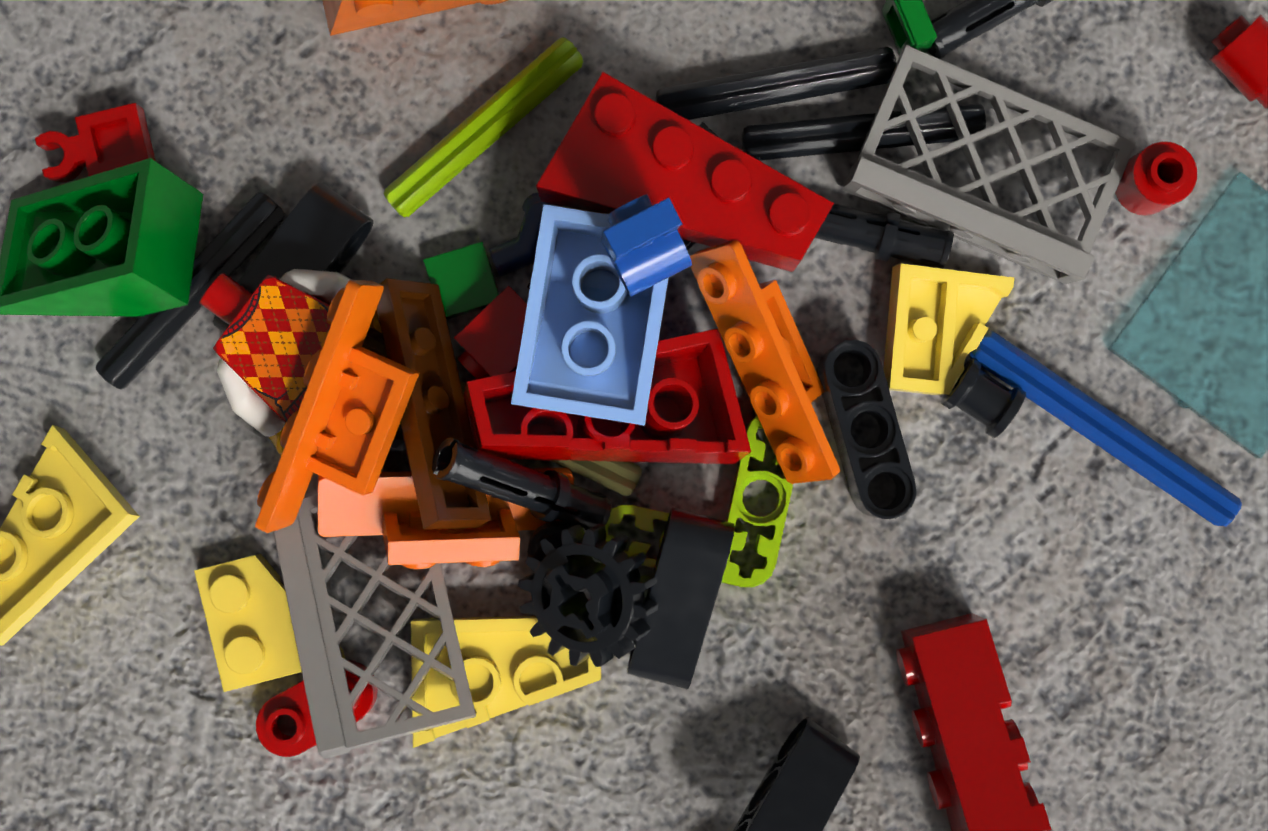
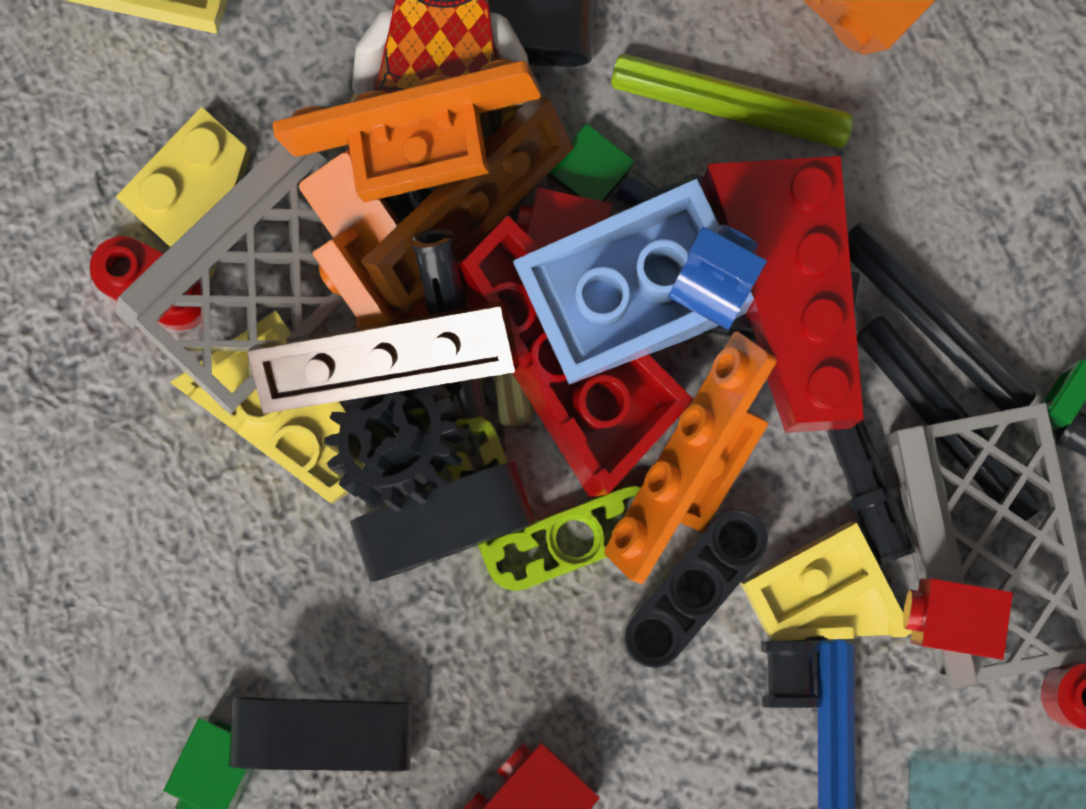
camera: 55 degrees right, 5 degrees down
none -> plate [247,301,519,414]
none -> red brick [903,578,1013,660]

